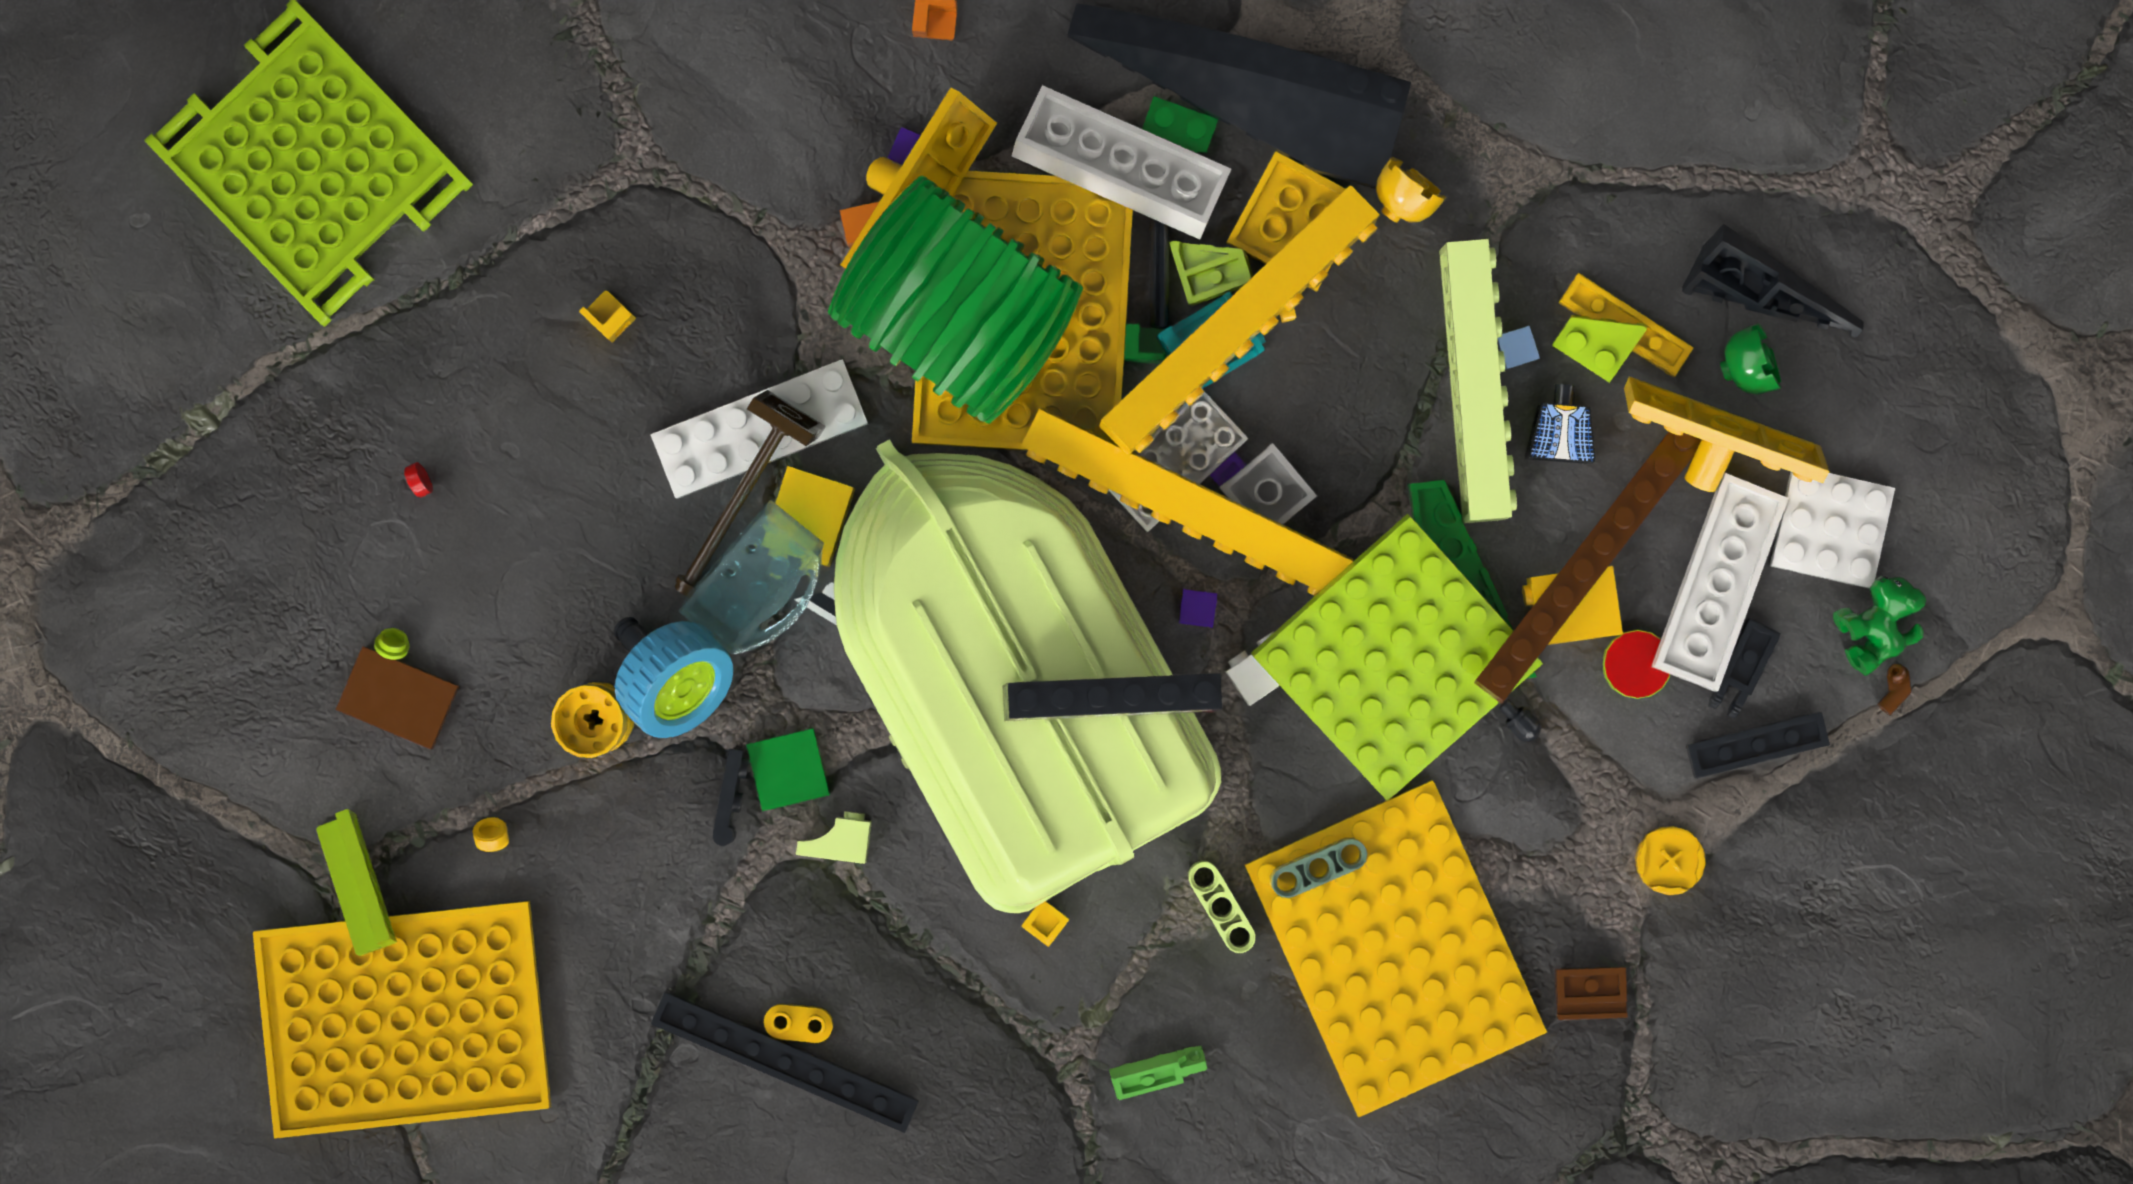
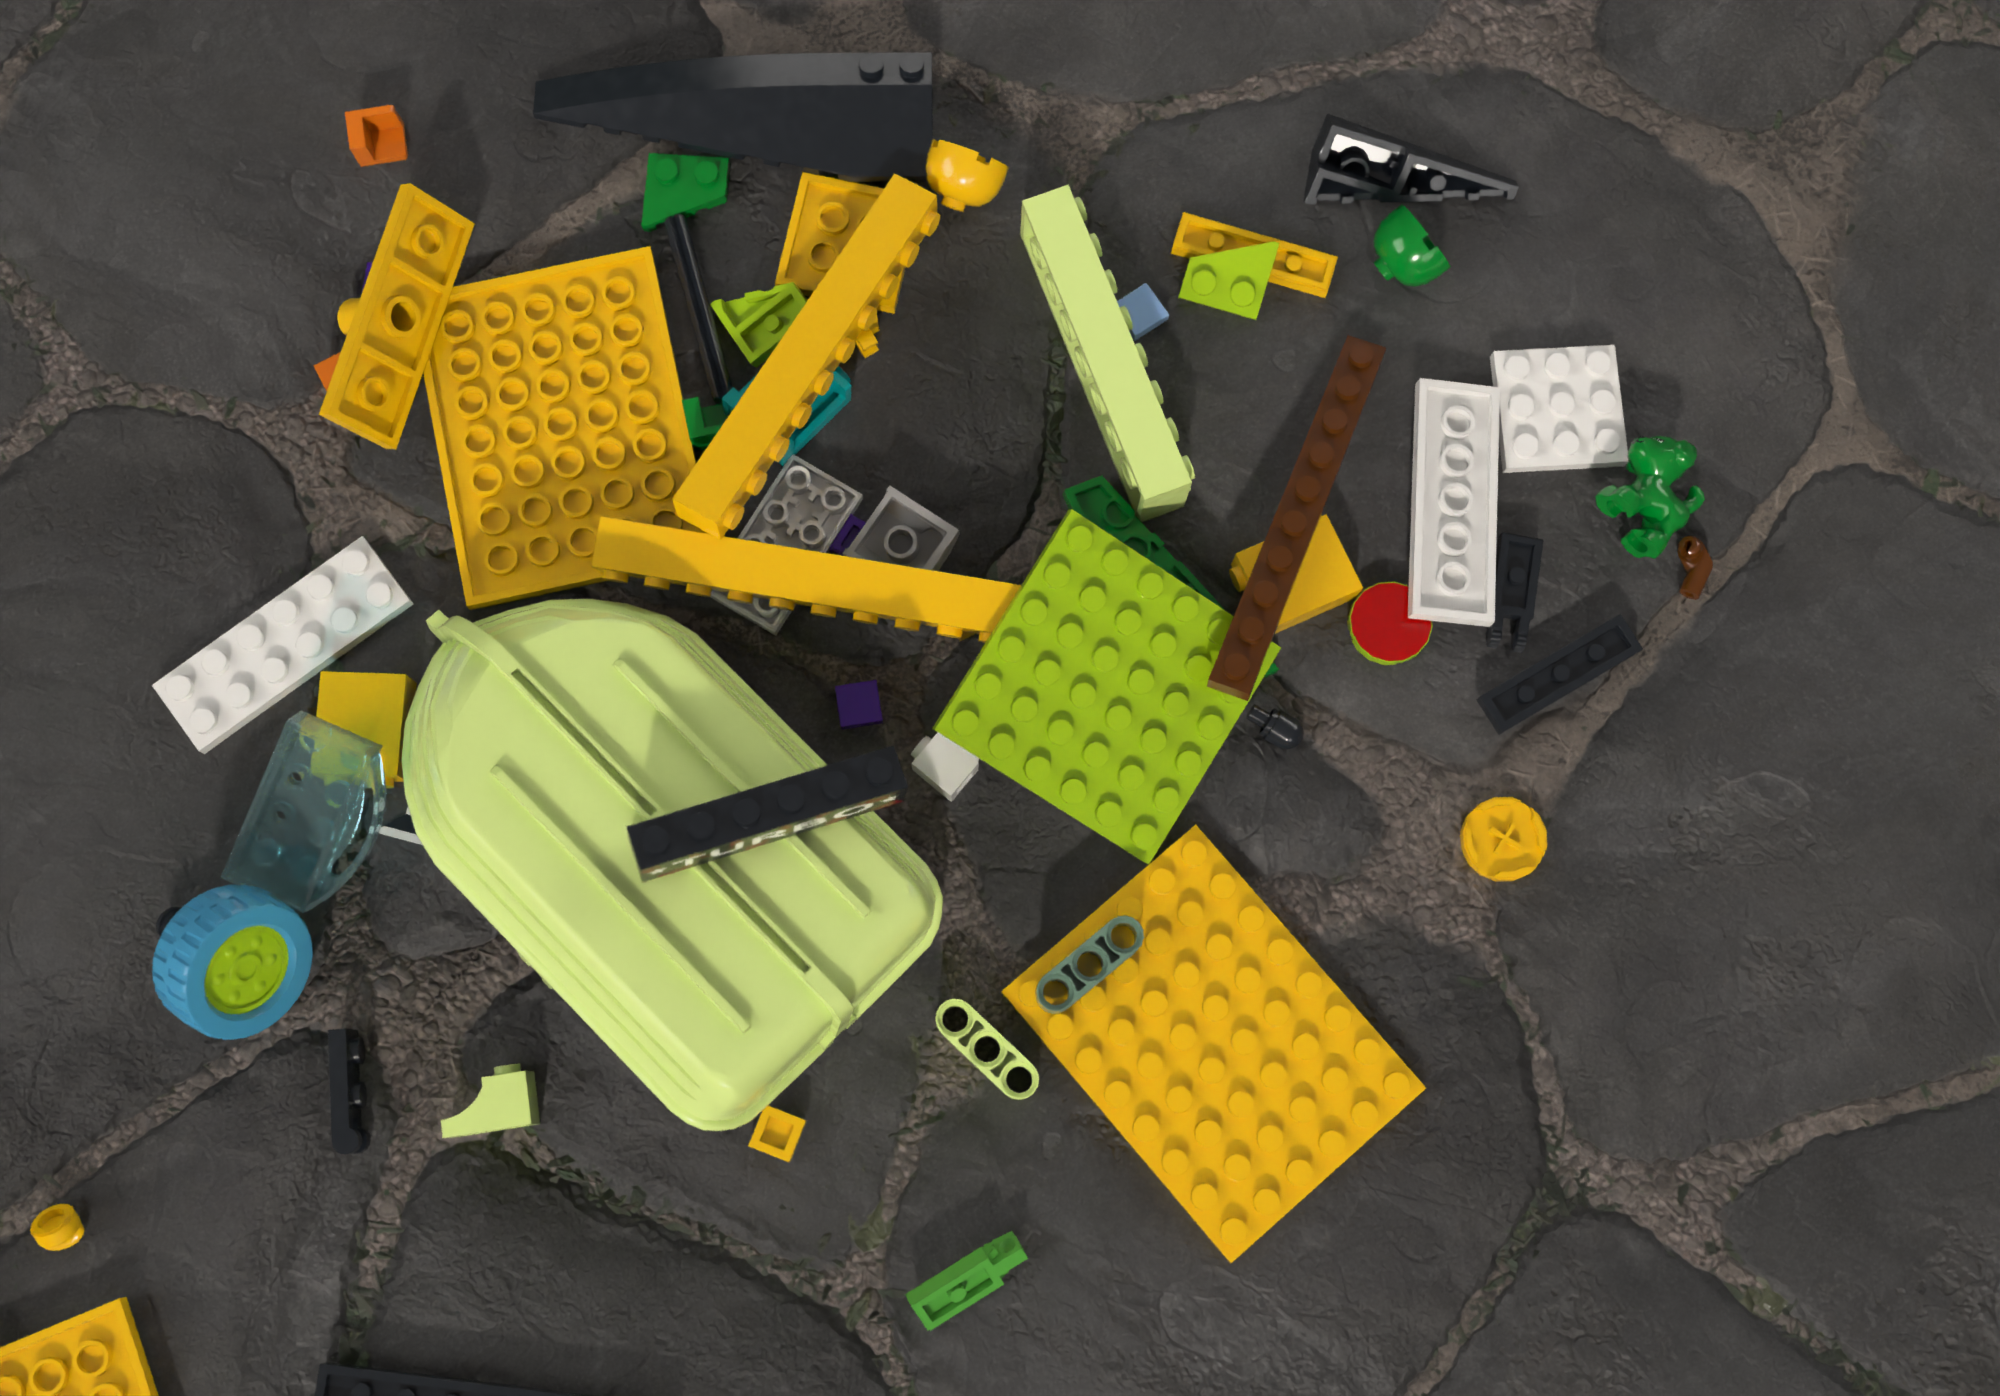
camera: 20 degrees left, 10 degrees down
yellow wheel [551,682,634,758] -> none
yellow panel [579,291,636,343] -> none
dark brown tile [674,390,826,597] -> none
green tile [746,728,830,812] -> none
yellow plate [764,1003,834,1043] -> none
green wheel [828,175,1083,424] -> none
white arch [1012,85,1231,239] -> none
torso [1525,384,1595,464] -> none
reddish brown plate [1555,966,1628,1020] -> none
yellow plate [1624,376,1829,492] -> none

